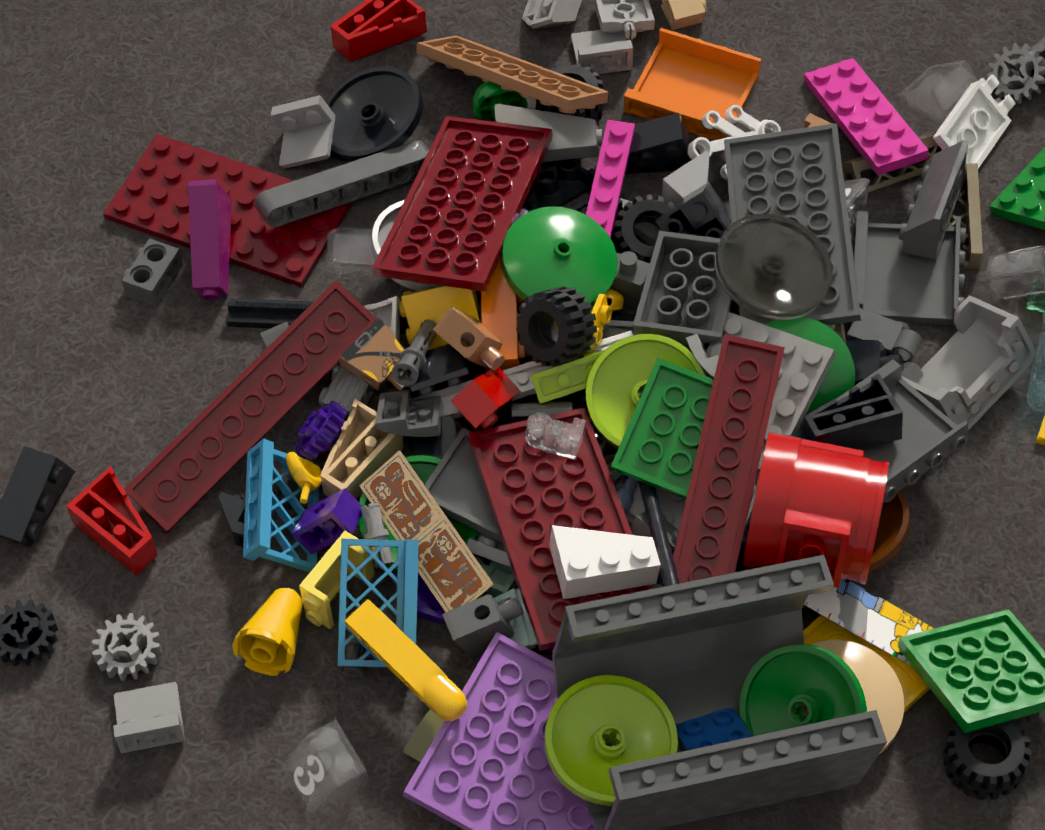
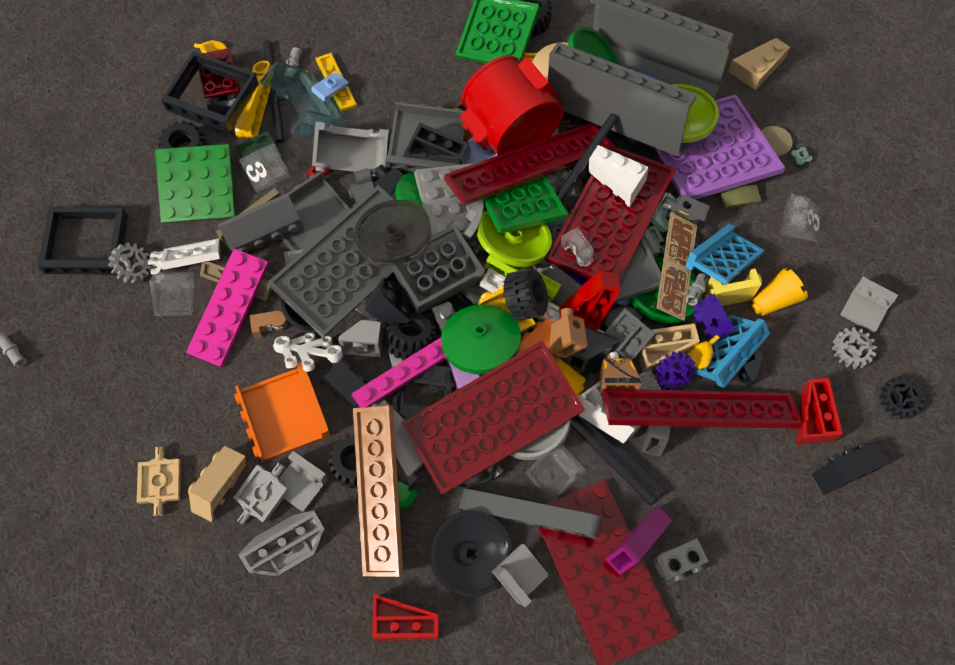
camera: 140 degrees left, 10 degrees up
yellow piece [344,599,468,721] -> none
dark grey pin [392,319,437,386] -> none

